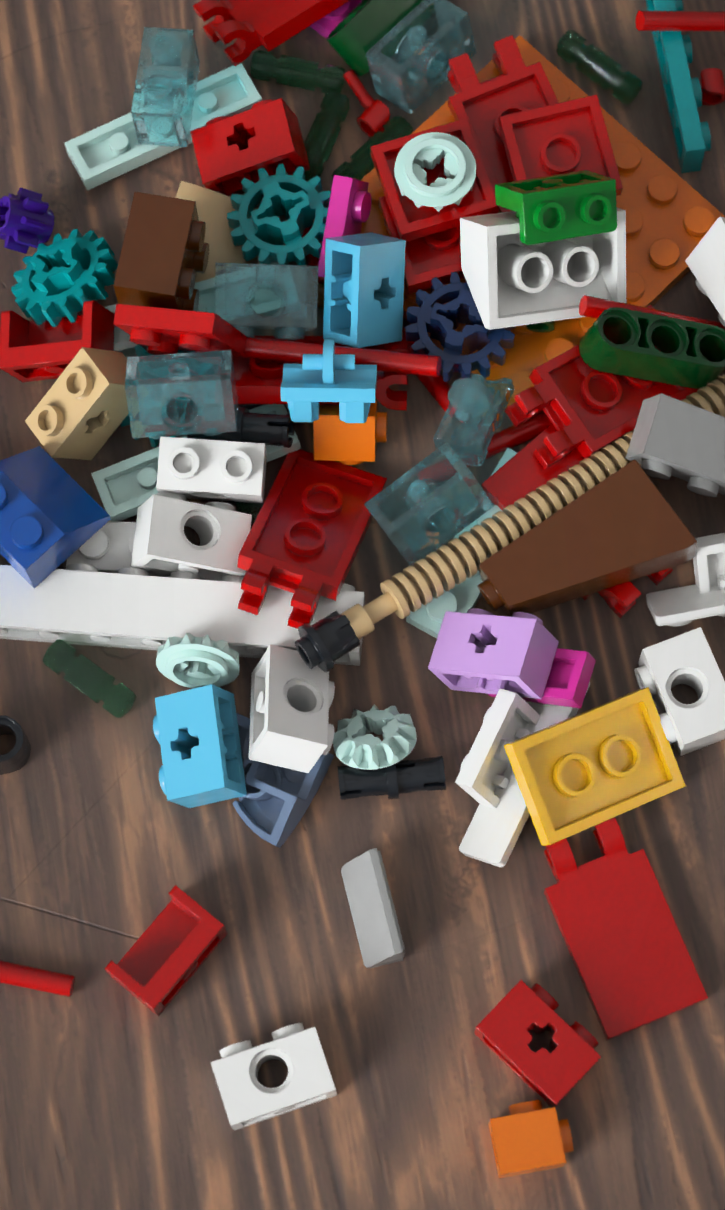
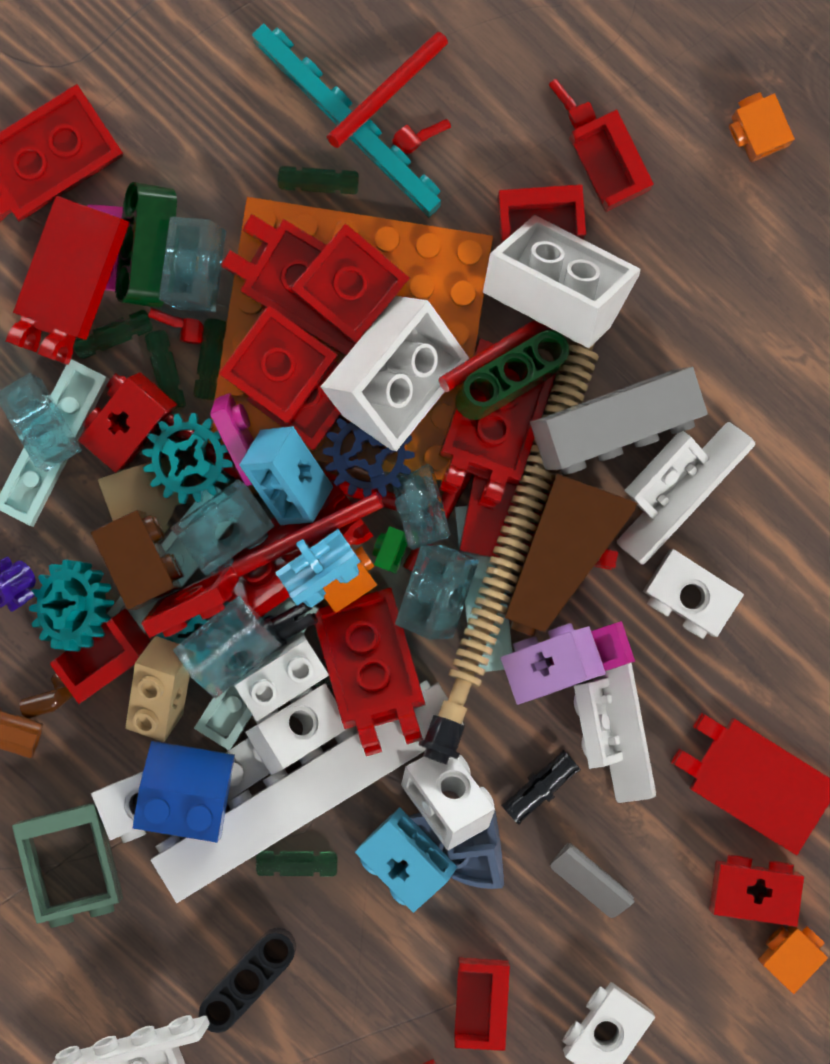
camera: 40 degrees left, 15 degrees up
light aqua gear [156,633,240,689] -> none
light aqua gear [333,704,417,770] -> none
light aqua gear [394,132,476,212] -> none
green bracket [495,170,617,245] -> none
yellow plate [504,687,686,845] -> none
none -> green plate [372,526,411,574]

